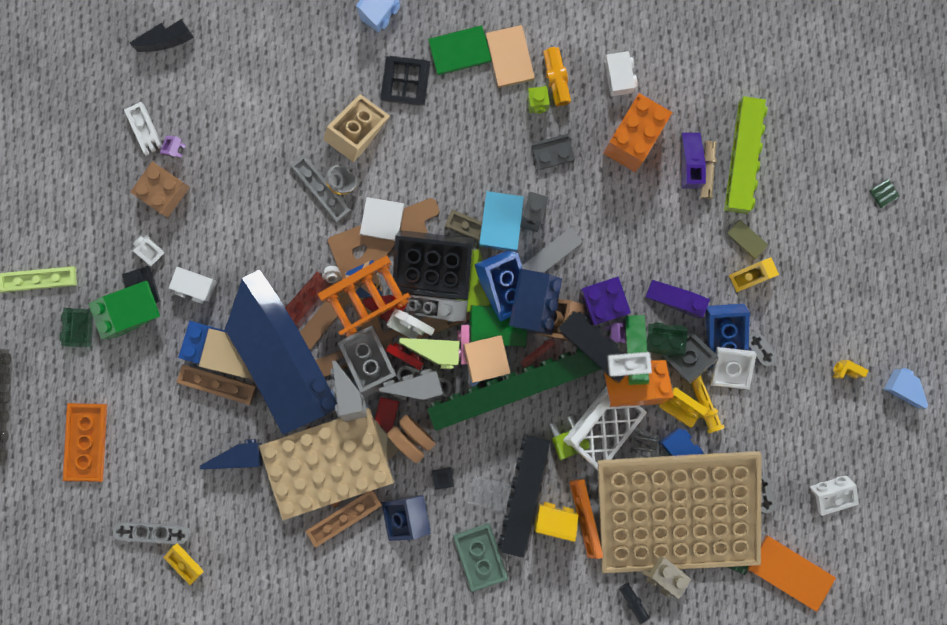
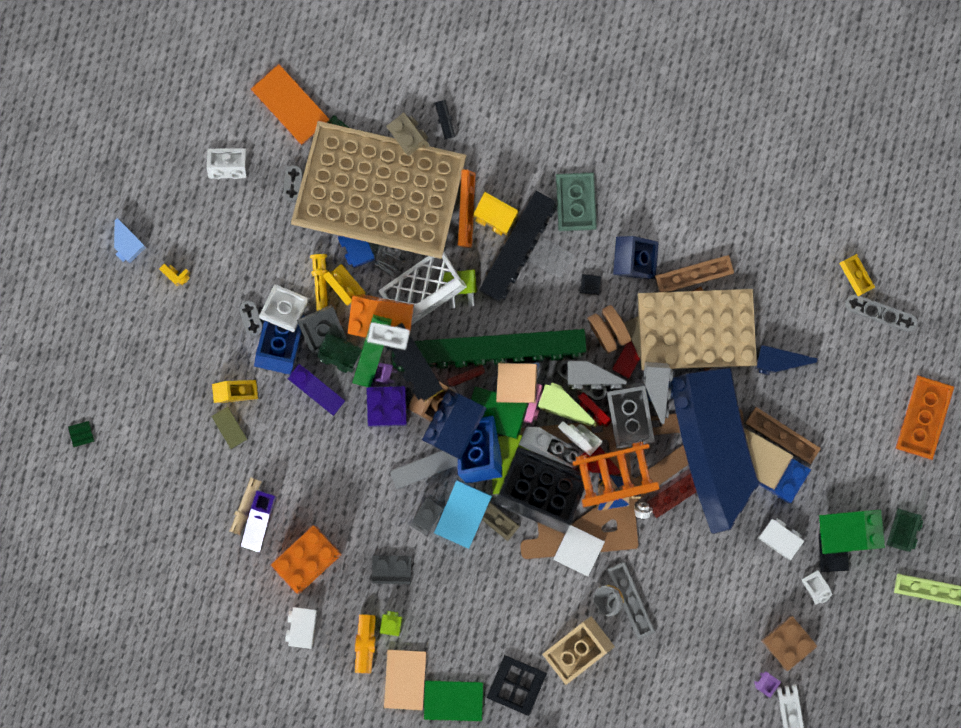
camera: 165 degrees left, 0 degrees up
lime brick [724,96,768,214] -> none

